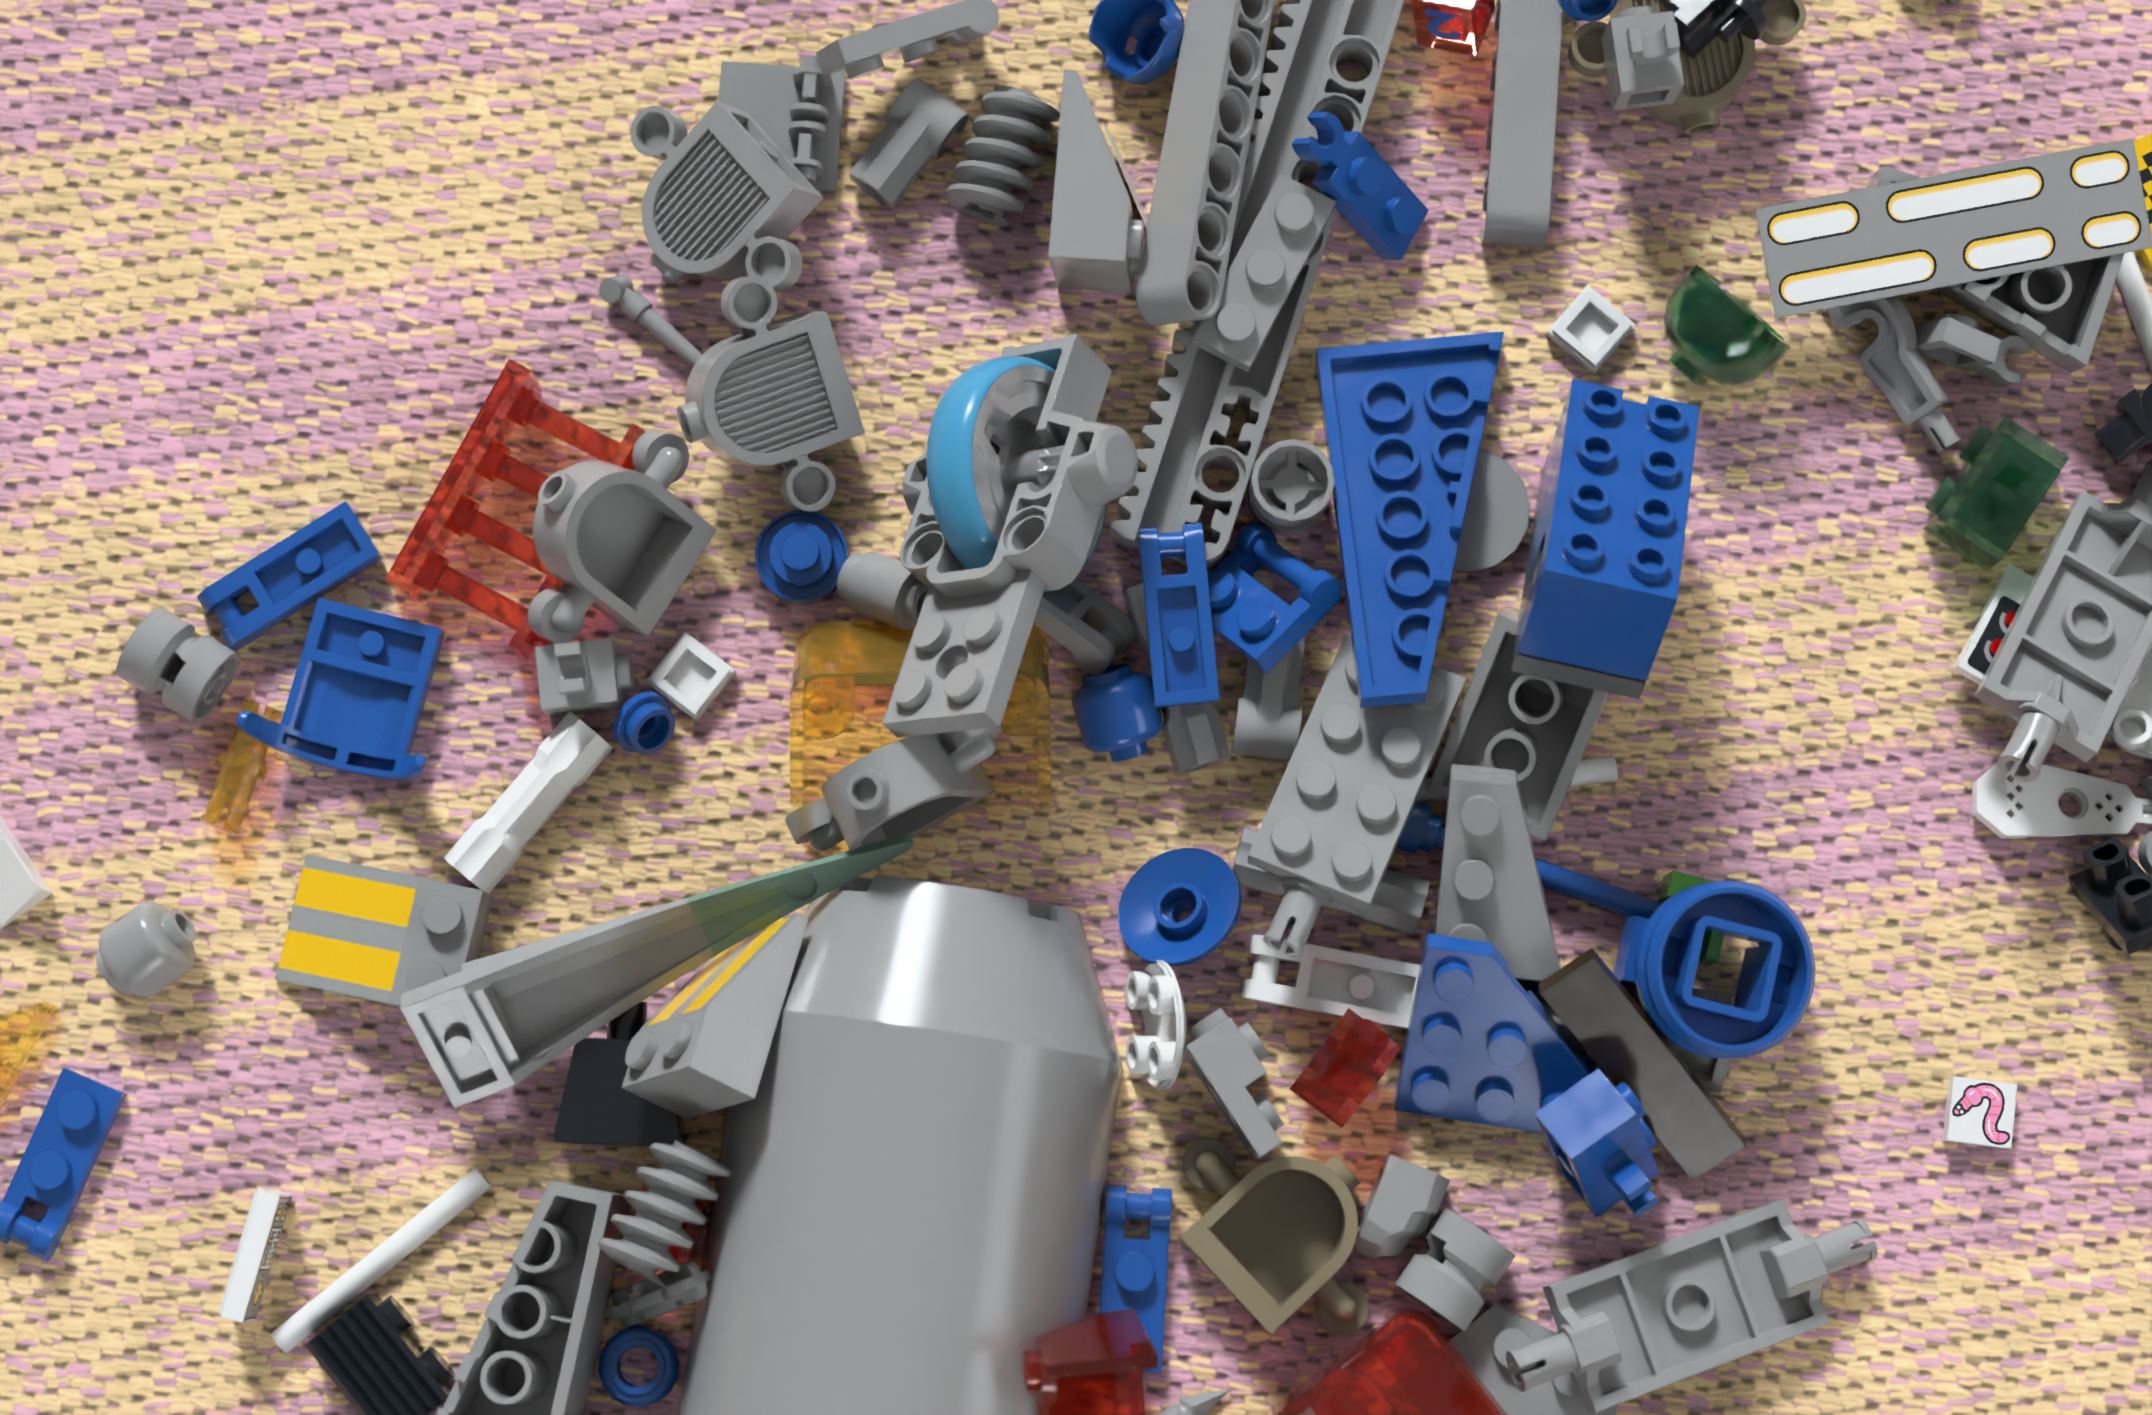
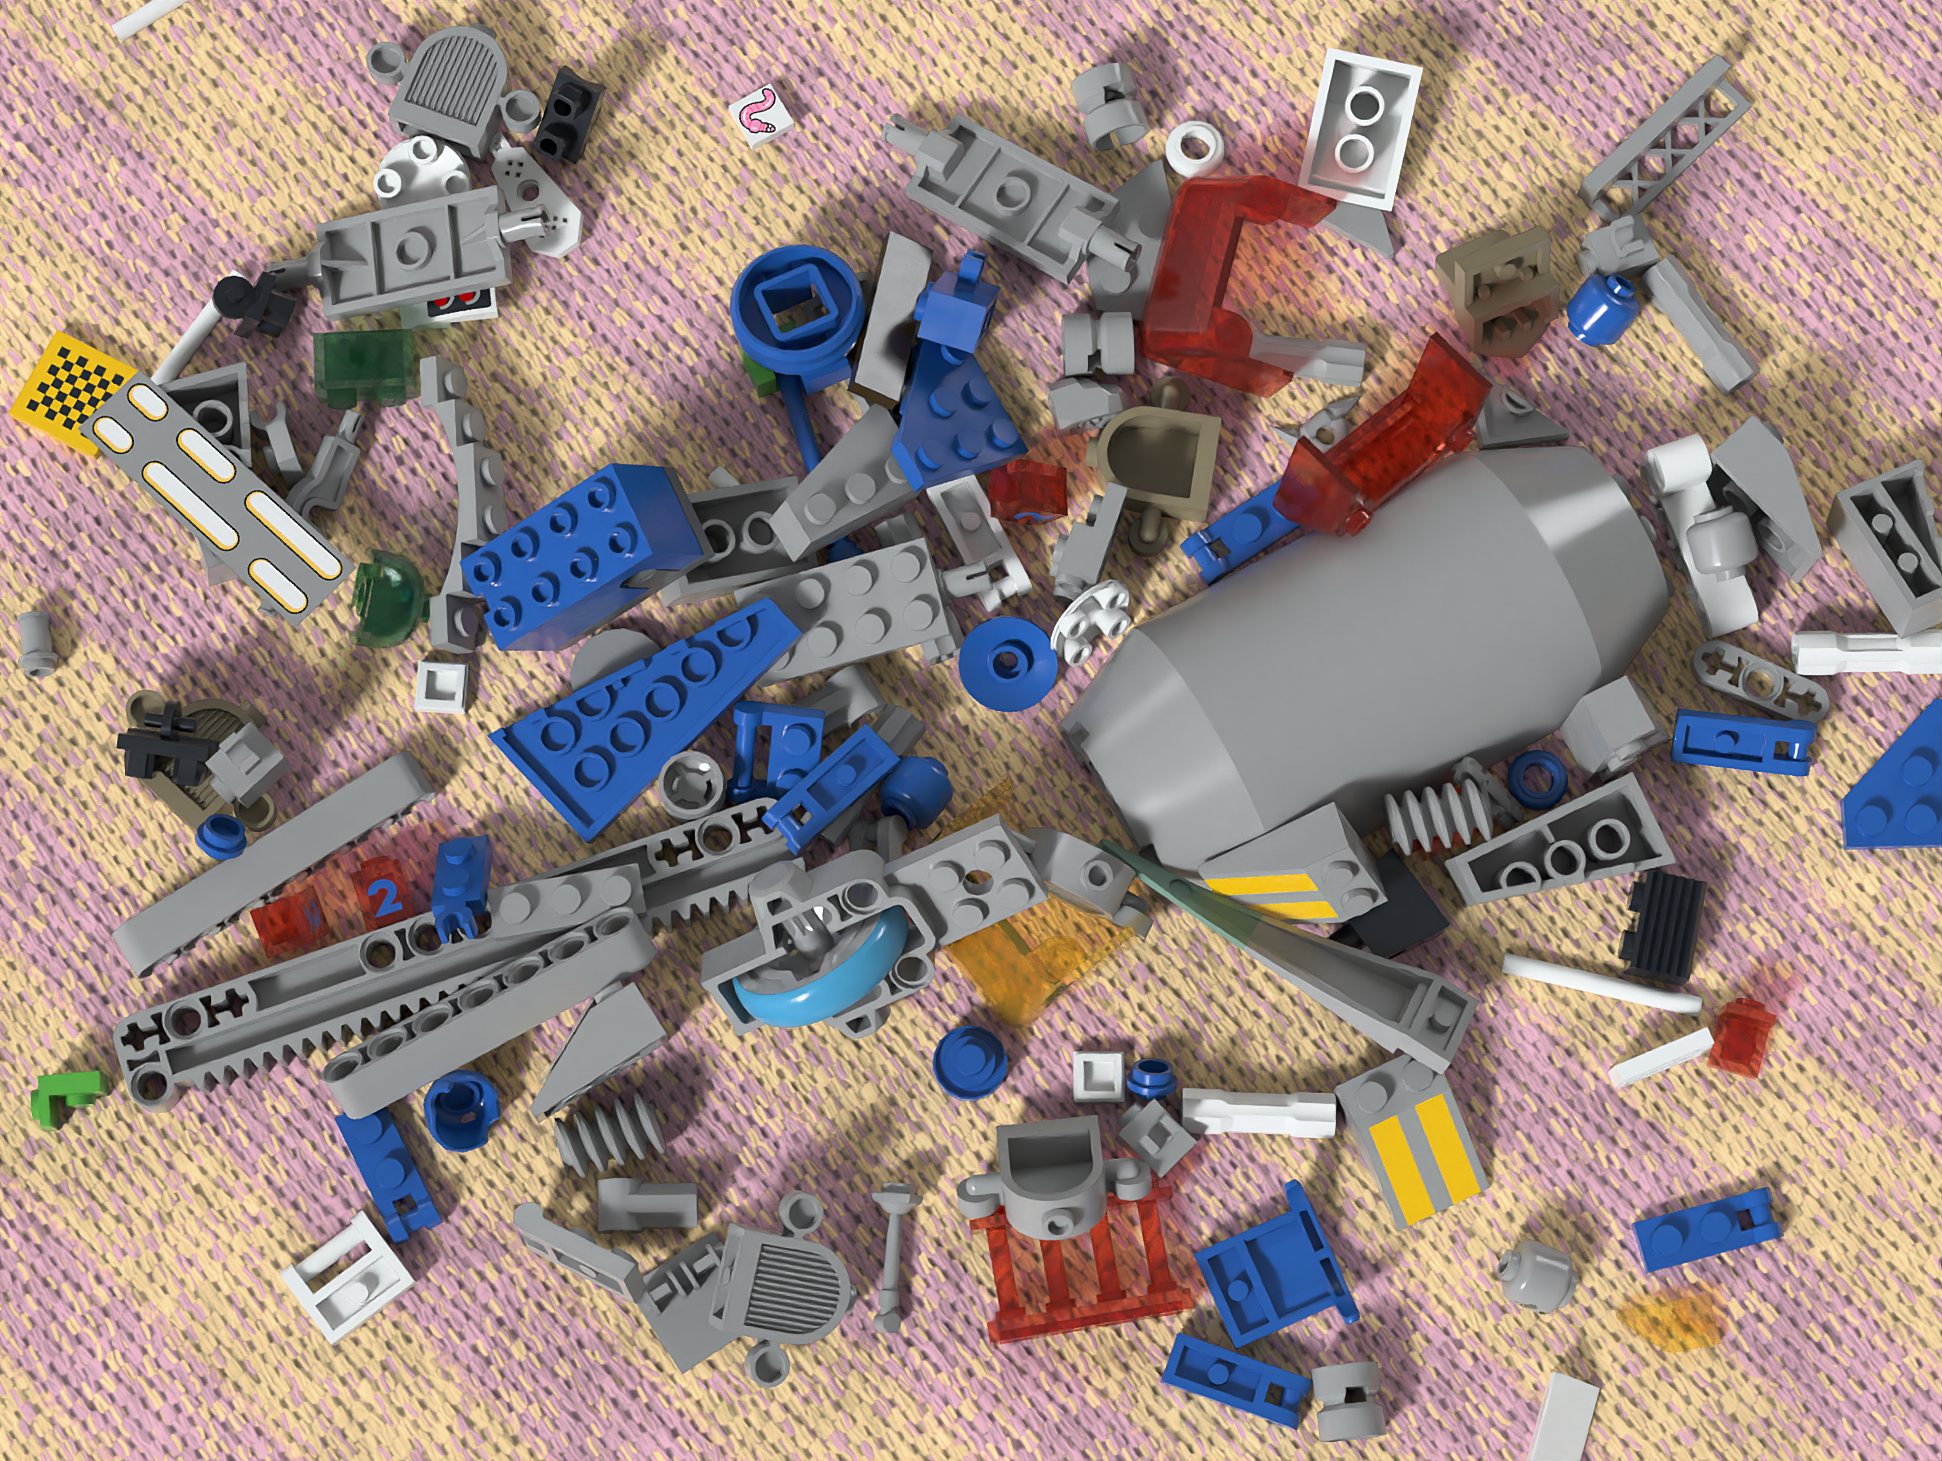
camera: 130 degrees left, 5 degrees down
clear yellow pin [200,700,283,834] -> none
light grey piece [677,277,865,512] -> none
light grey brick [837,551,928,630] -> none
none -> clear red brick [350,856,419,933]
none -> light grey piece [420,356,507,655]
none -> clear red bracket [1706,998,1777,1080]

